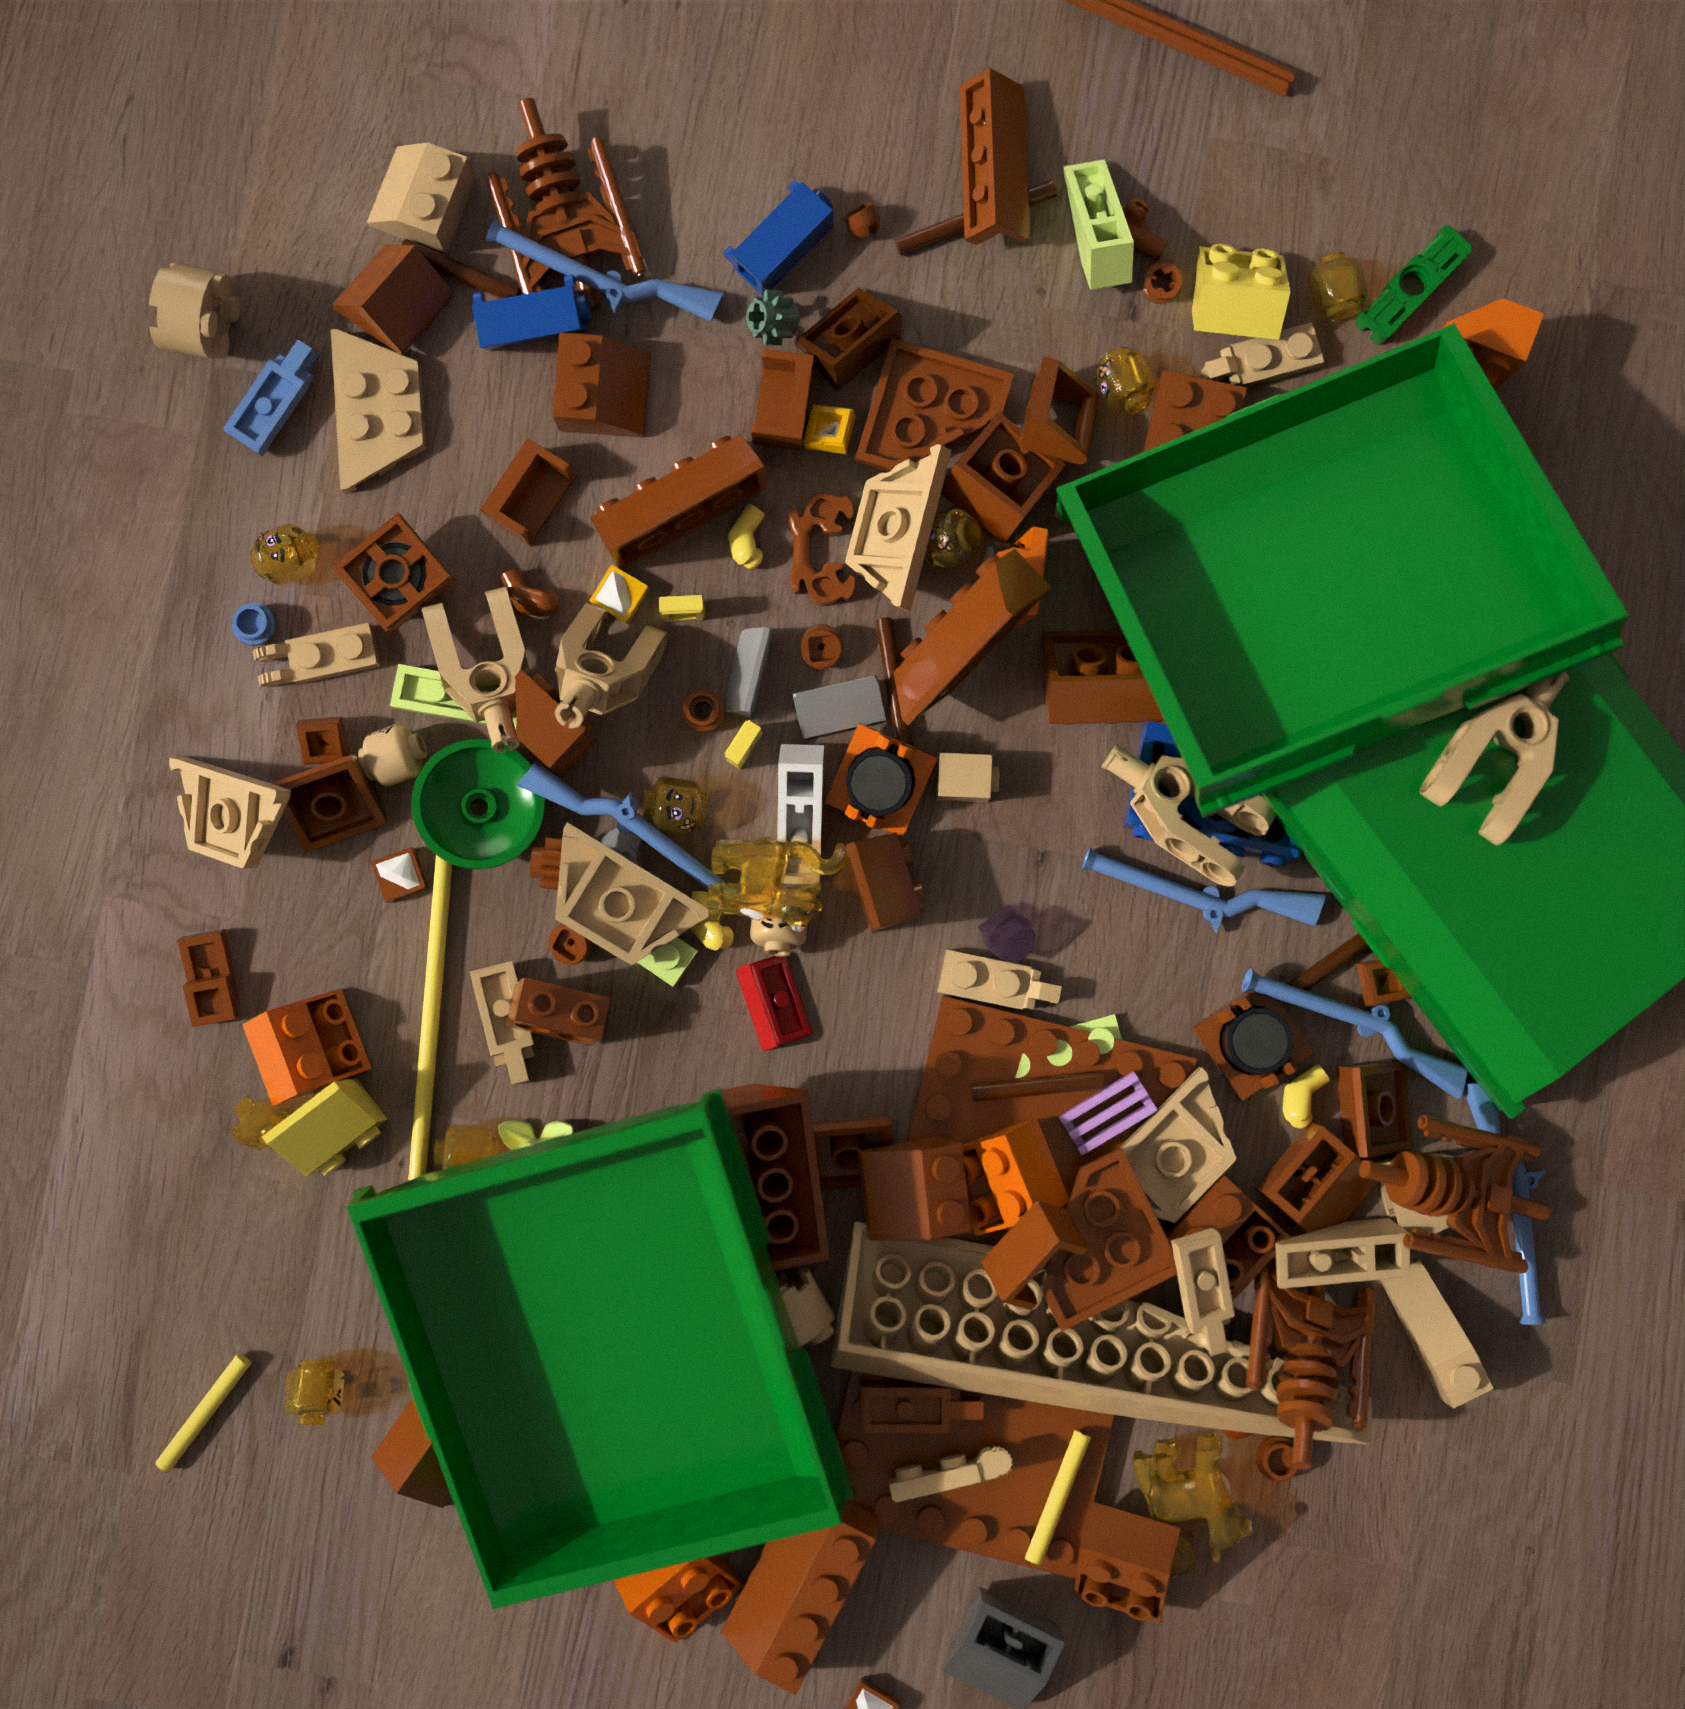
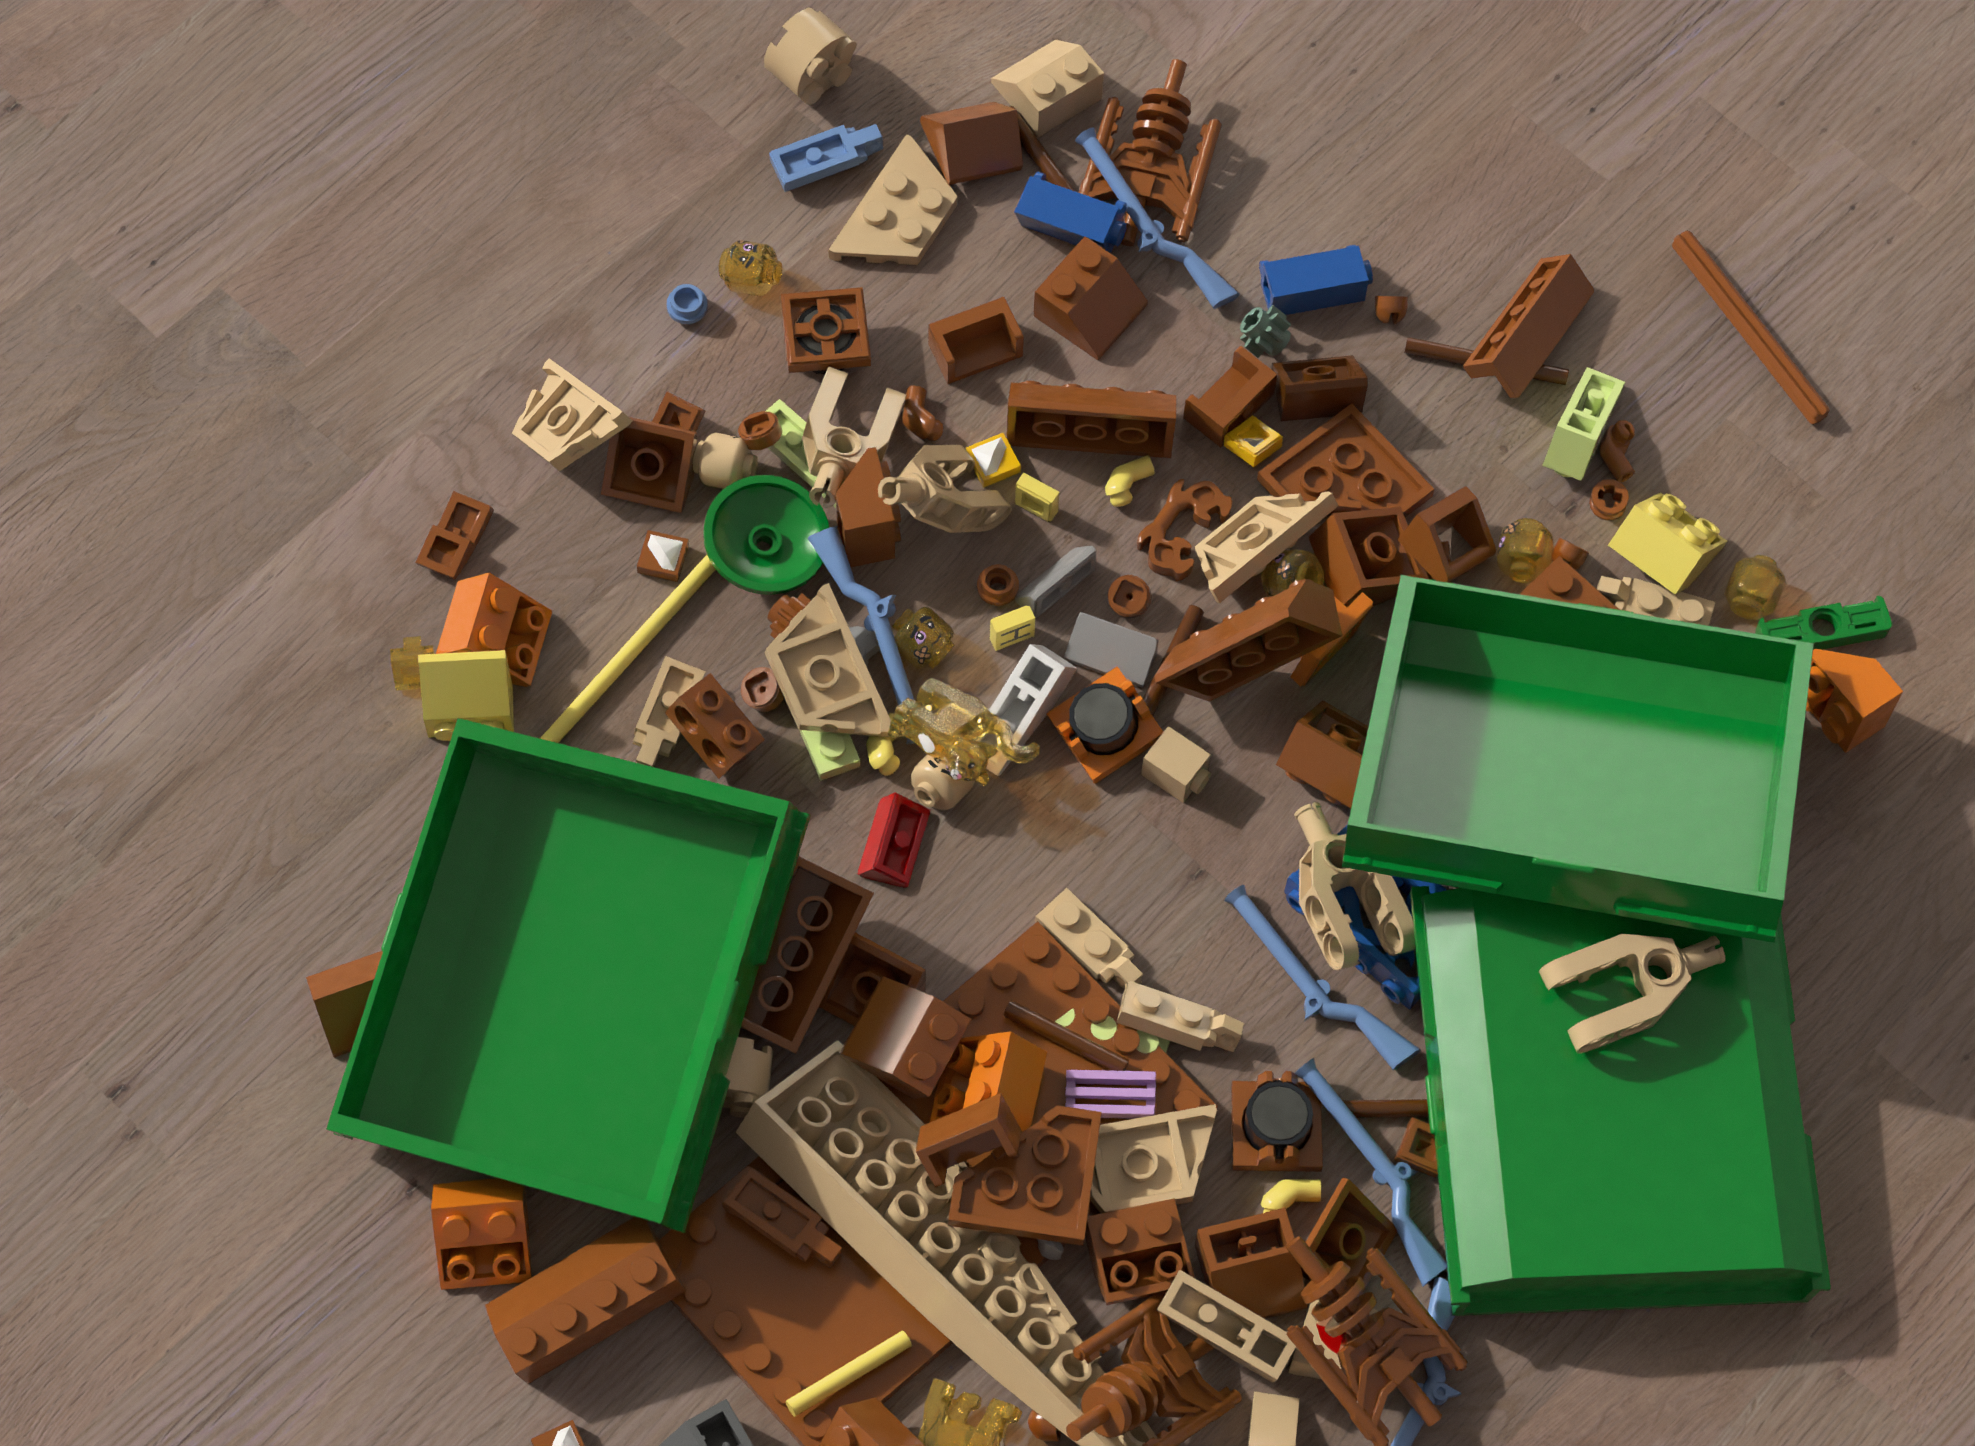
camera: 30 degrees right, 20 degrees down
light yellow bar [155,1354,251,1473] -> none
tan hinge [252,622,380,687] -> none
clear yellow head [283,1360,344,1426] -> none
dark orange slope [846,833,927,933] -> none
tan hinge [888,1445,1013,1503] -> none
clear purple piece [978,904,1037,963] -> none
tan hinge [1171,1227,1235,1356] -> none
none -> dark orange tile [738,411,782,450]
none -> tan hinge [1117,981,1244,1052]
none -> dark orange hinge [1552,537,1589,570]

